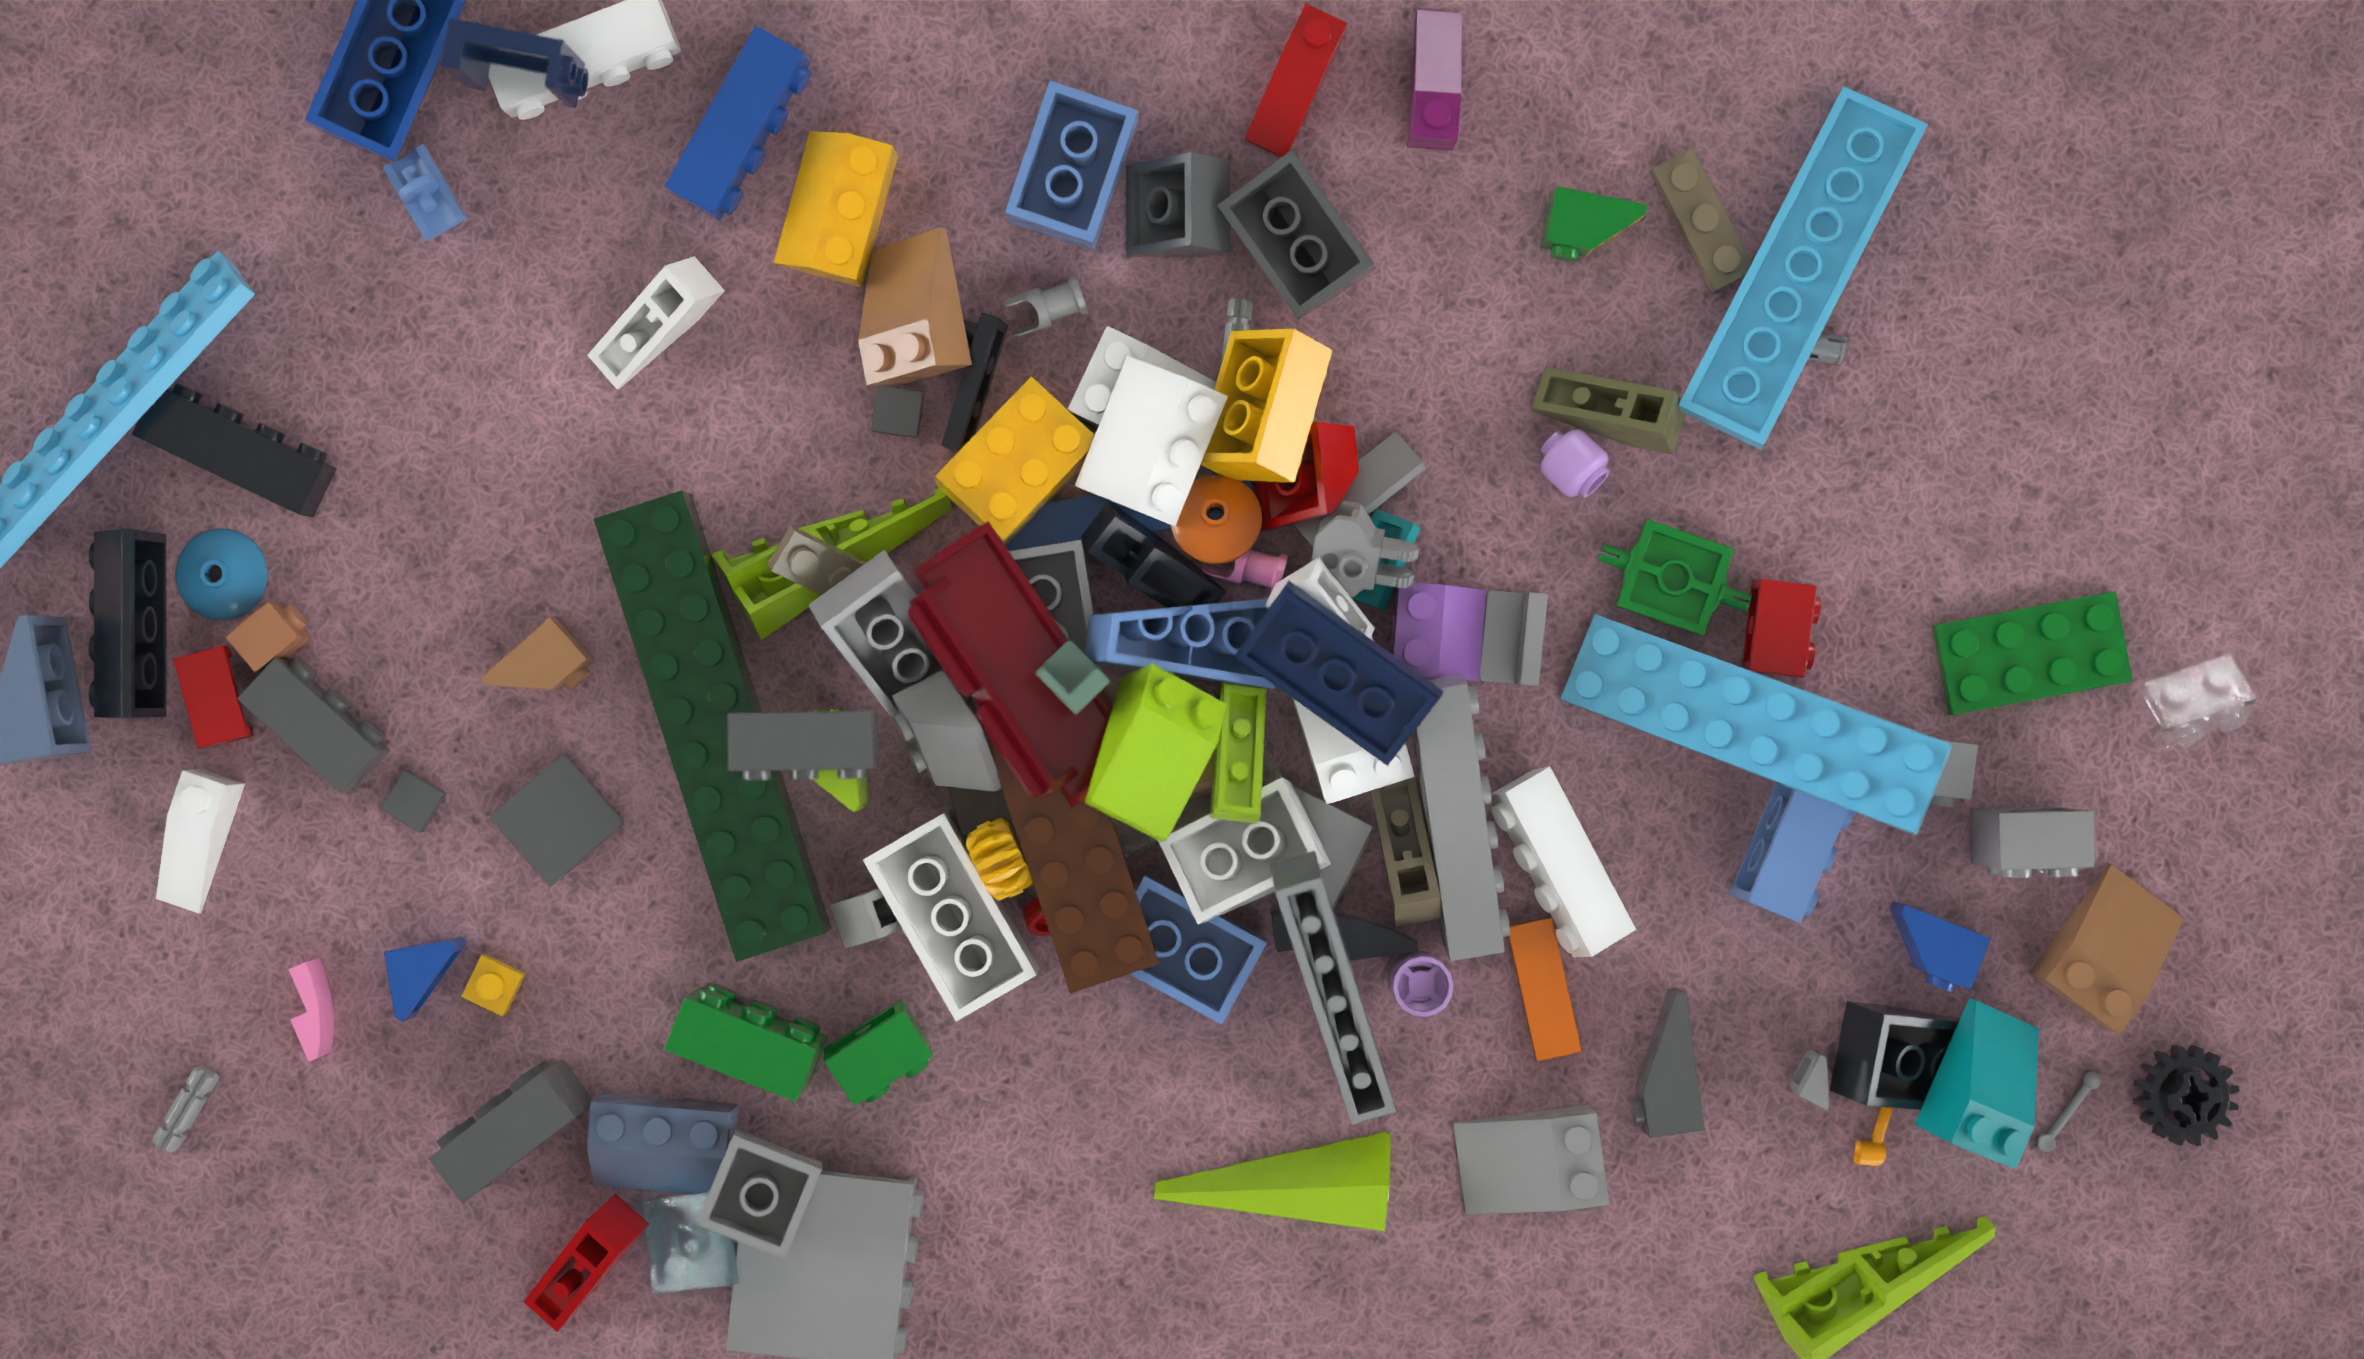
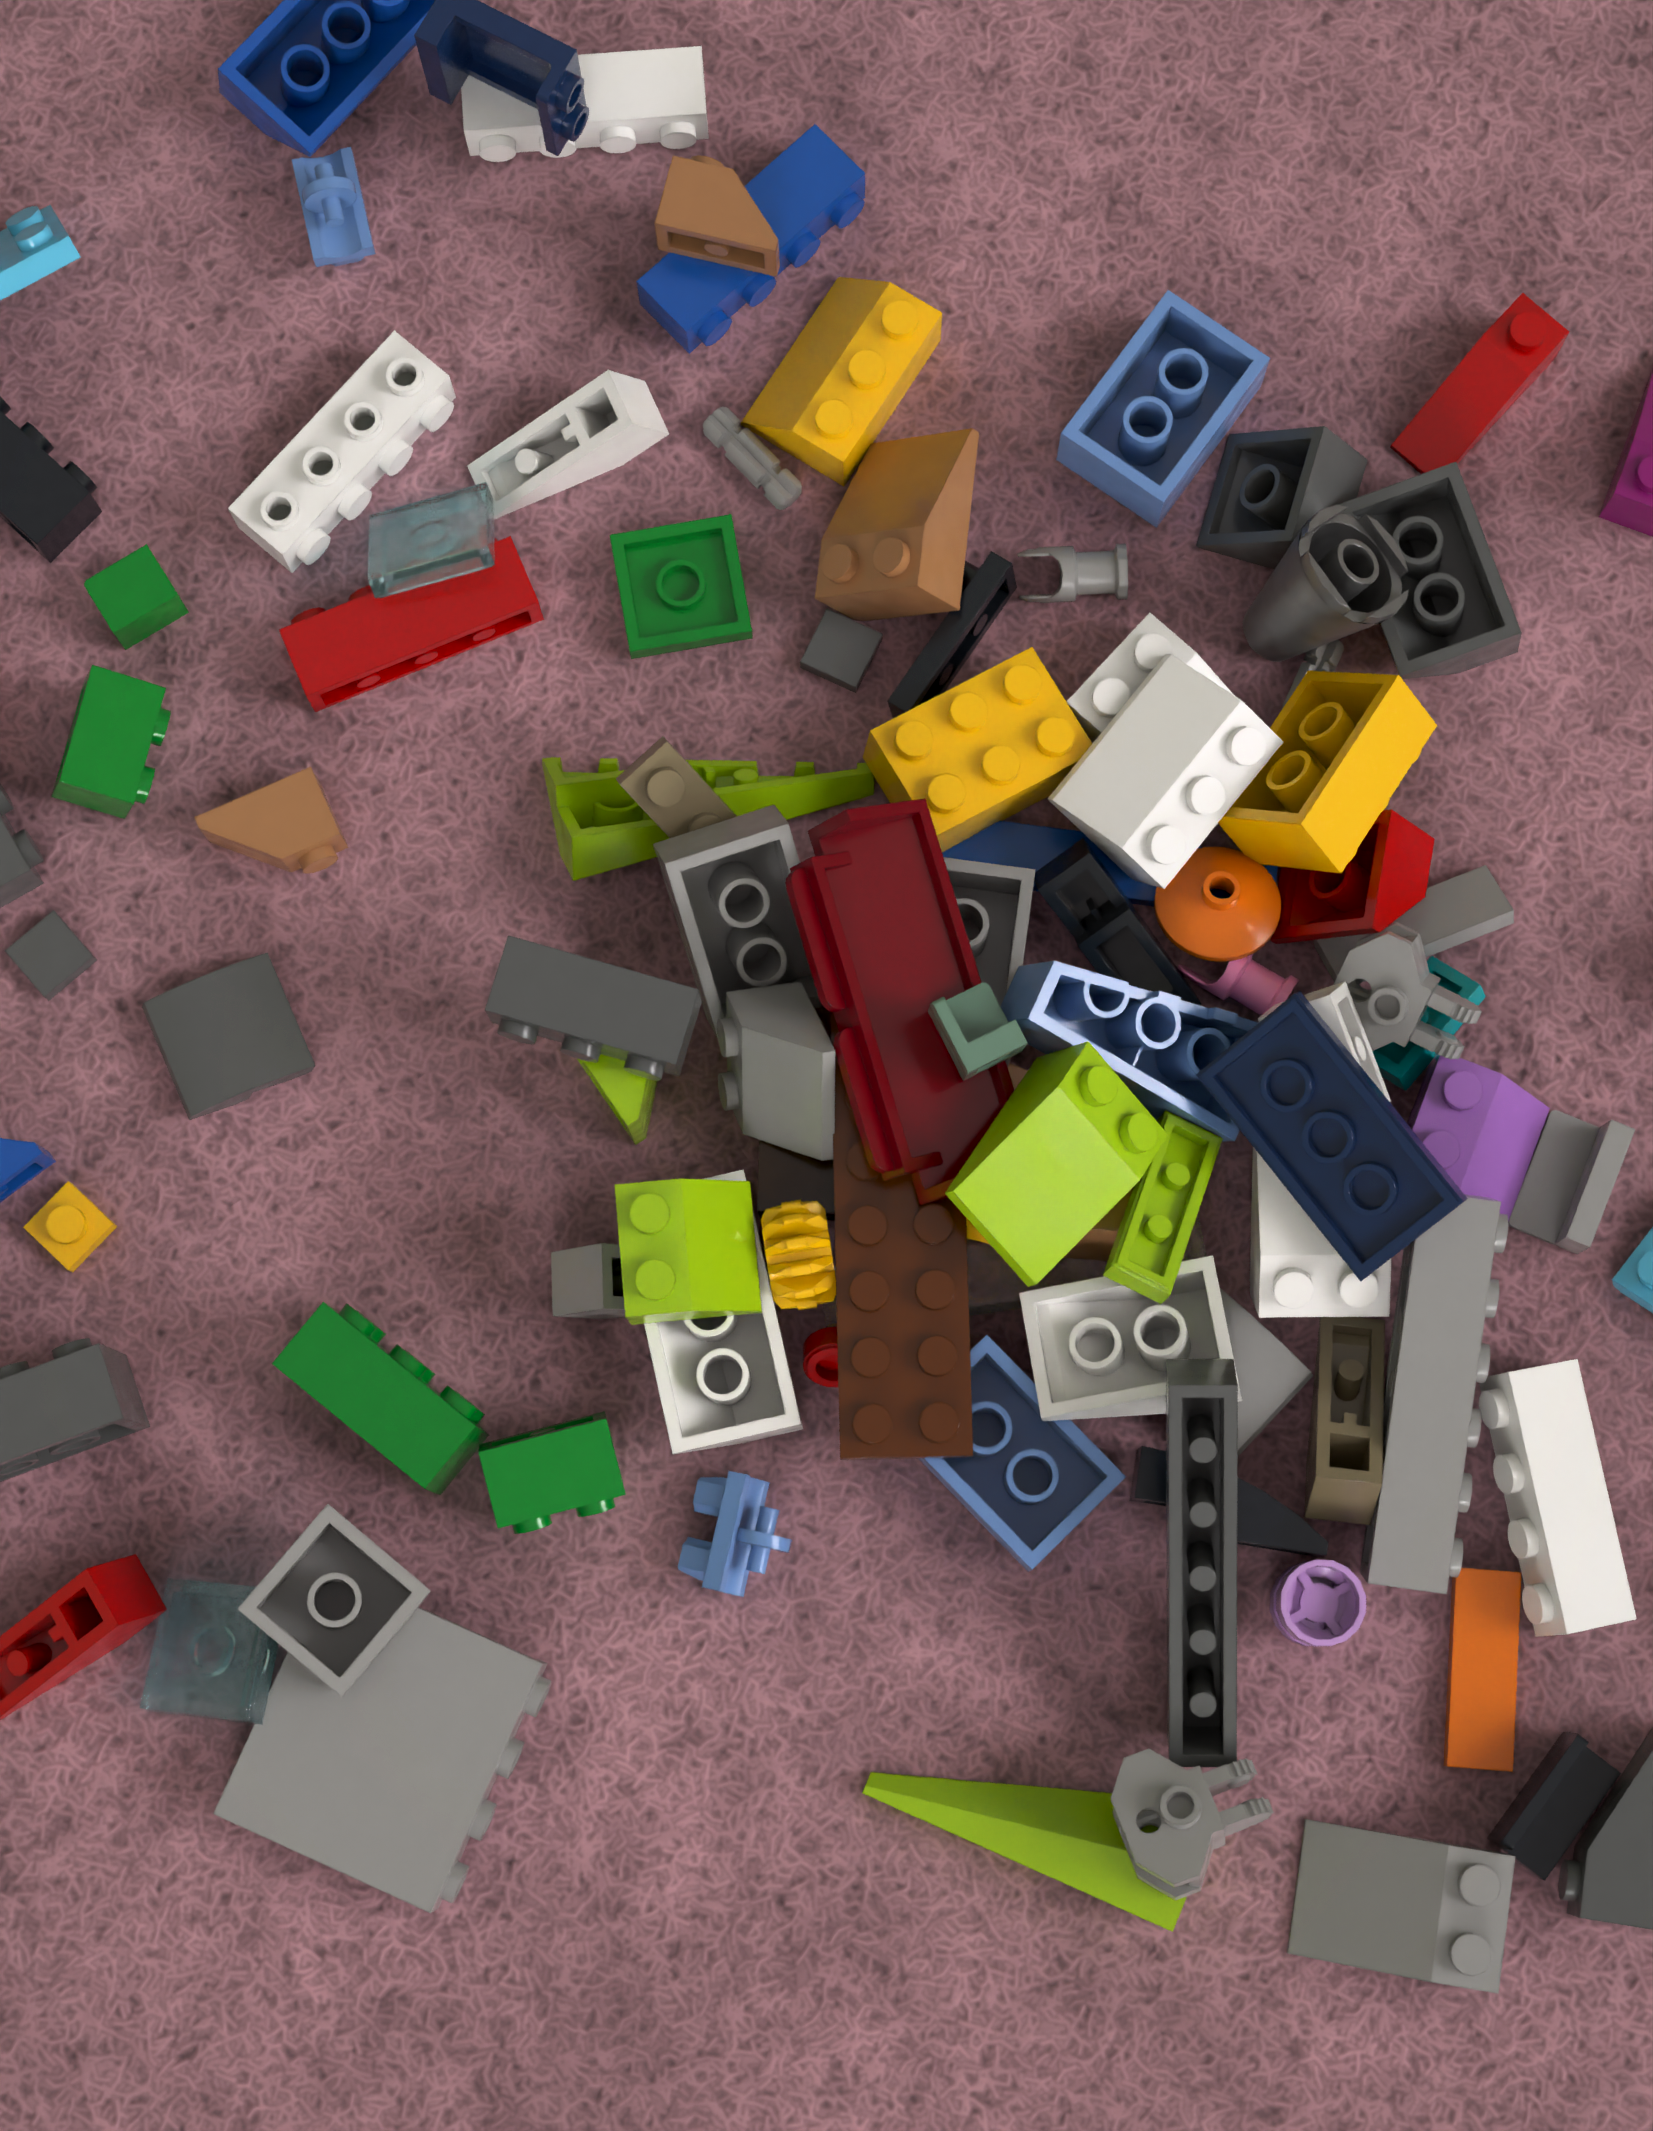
camera: 20 degrees right, 10 degrees down
sand blue slope [587,1093,739,1194] -> none
dark green brick [593,490,832,962] -> none
none -> green brick [51,665,171,819]
none -> green panel [84,544,189,650]
none -> white brick [228,330,456,573]
none -> red brick [279,536,544,712]
none -> clear light blue tile [368,482,495,598]
none -> green plate [610,514,753,659]
none -> lime slope [614,1178,762,1325]
none -> medium nougat slope [654,155,780,277]
none -> medium blue hips [678,1471,792,1597]
none -> light grey axle [703,406,802,510]
none -> light grey hinge [1111,1748,1274,1901]
none -> flat silver cone [1243,505,1409,662]
none -> black panel [1487,1732,1621,1881]

